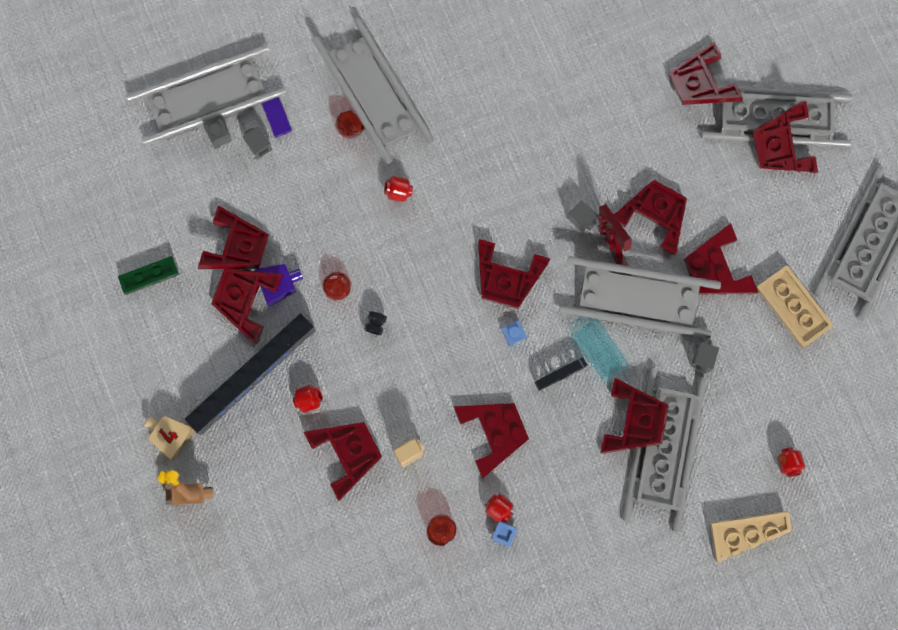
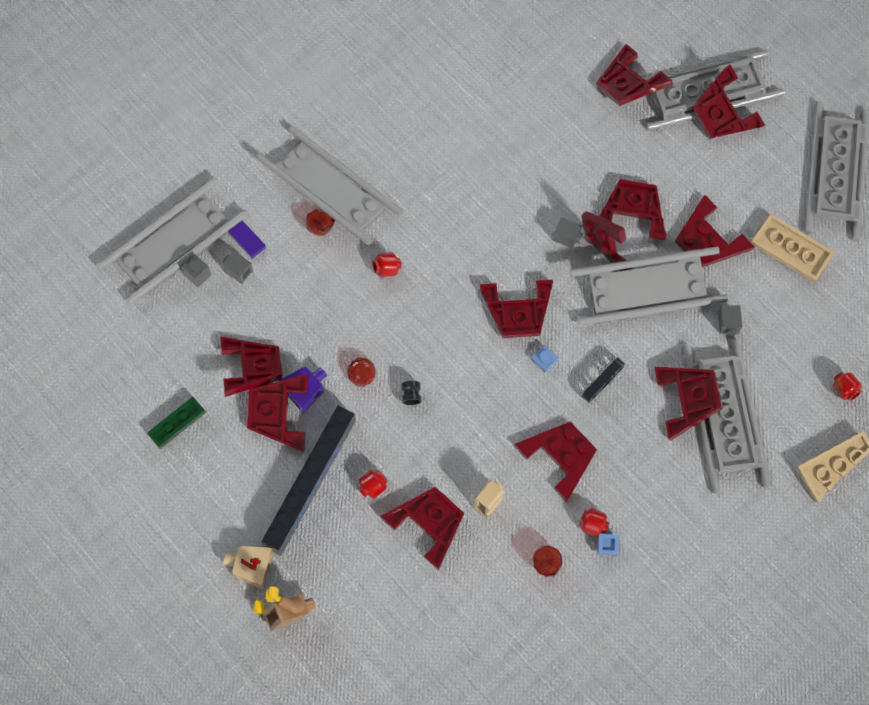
camera: 15 degrees left, 10 degrees down
clear light blue piece [572,319,630,383] -> none

